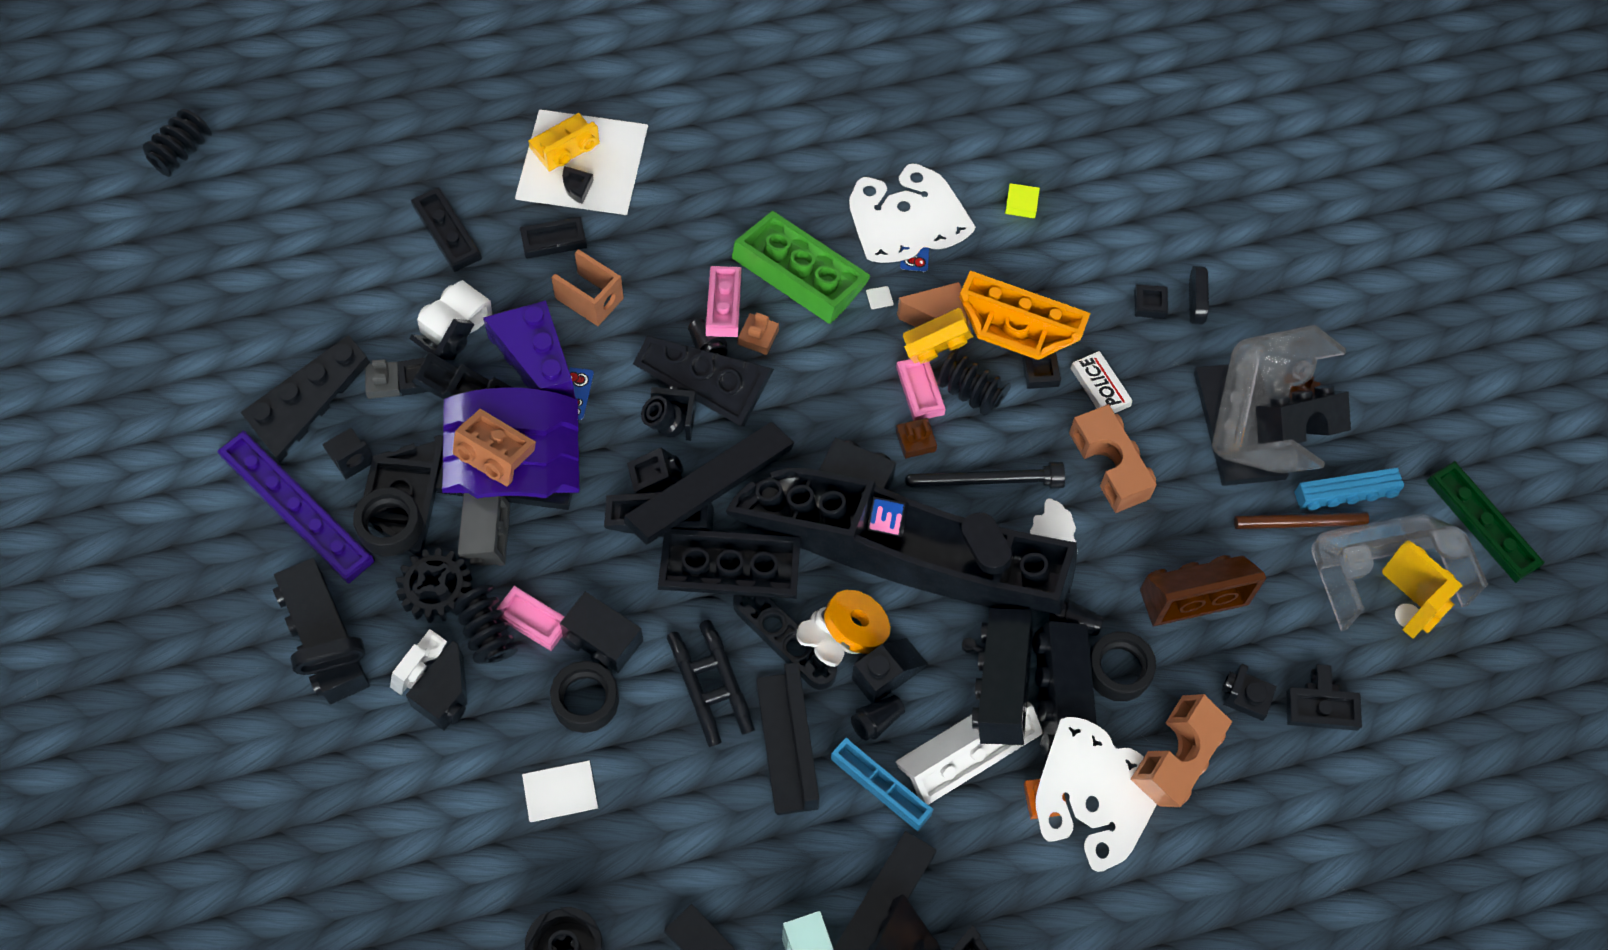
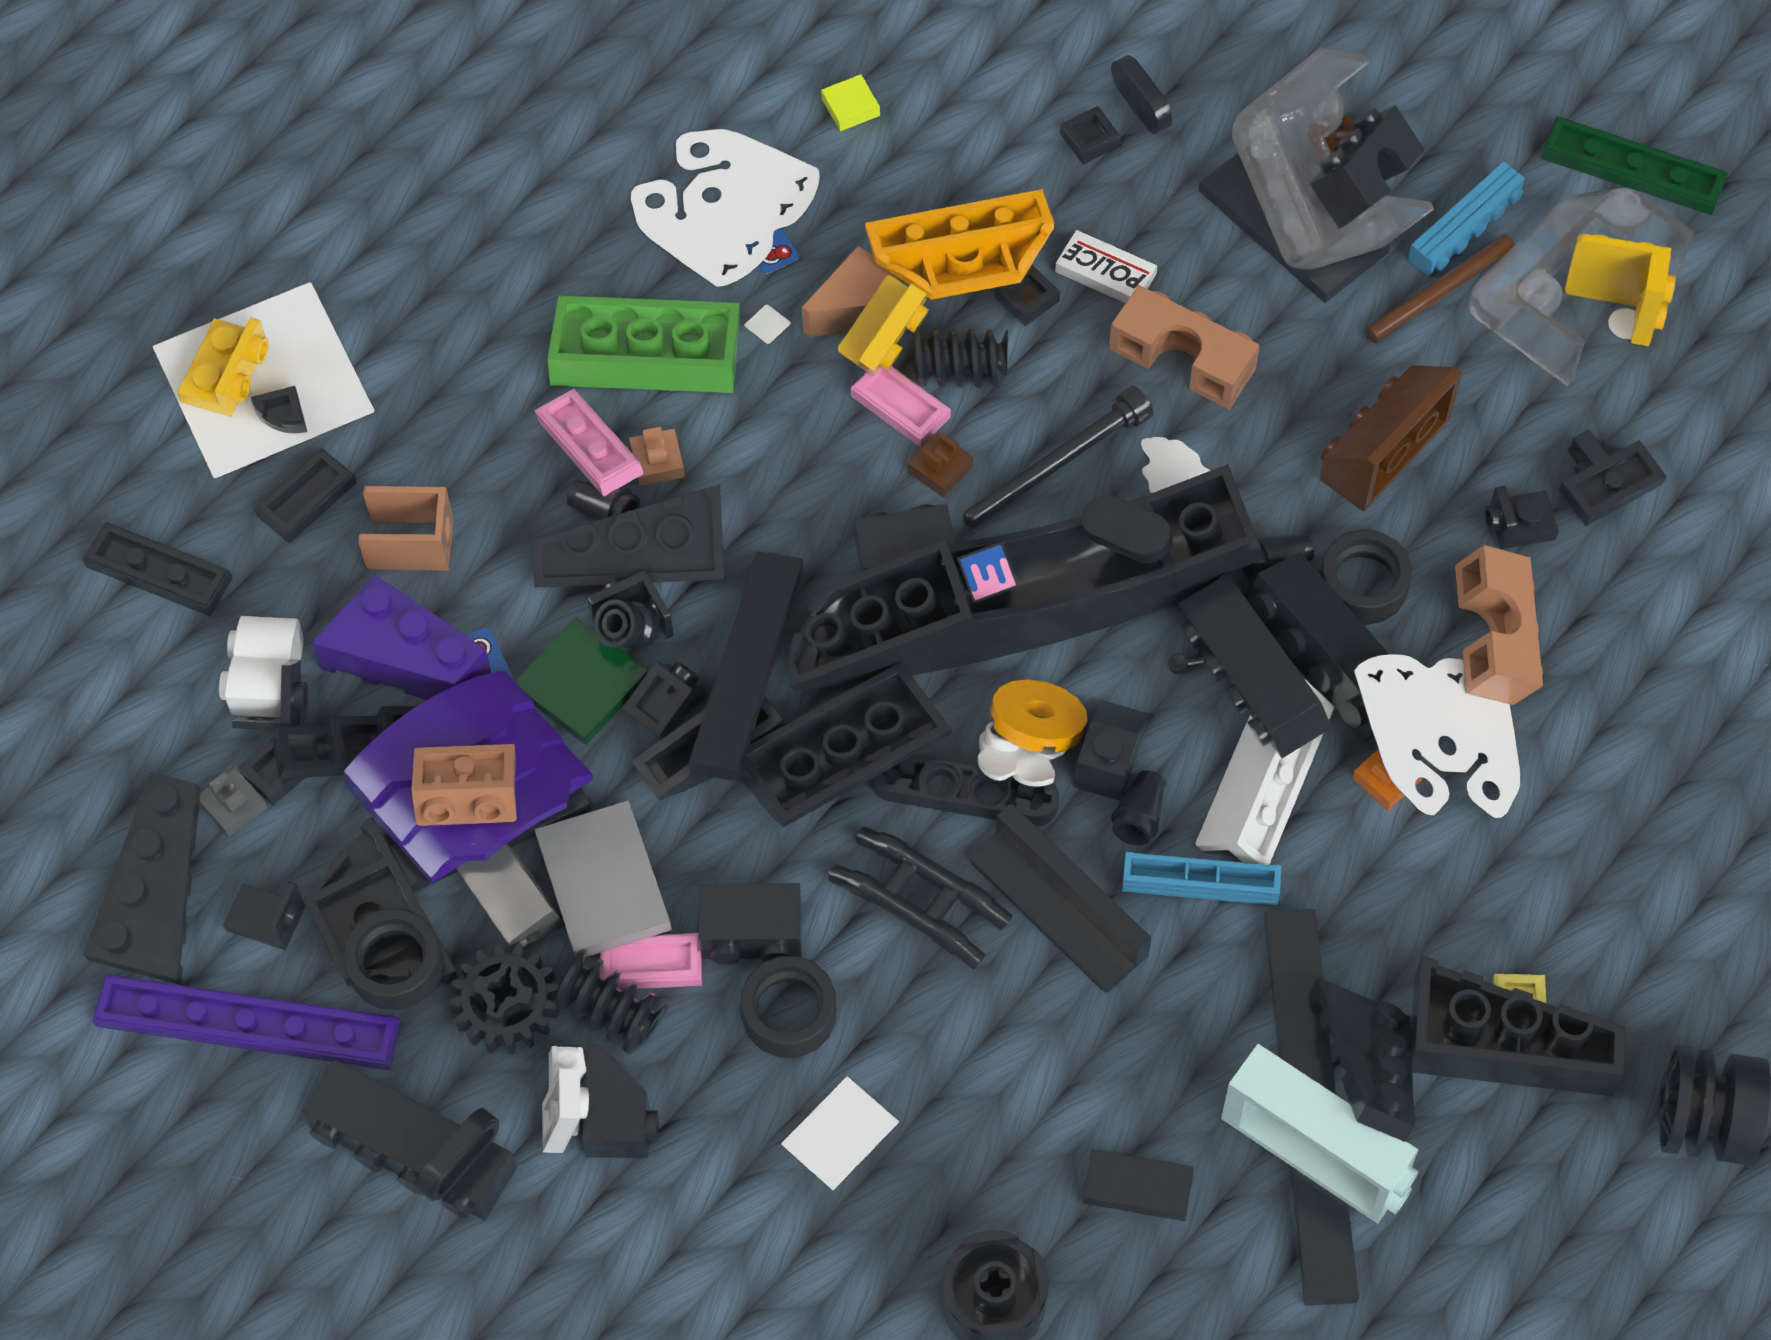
camera: 30 degrees left, 0 degrees up
none -> dark green tile [515,617,648,745]
none -> light grey tile [534,800,672,957]

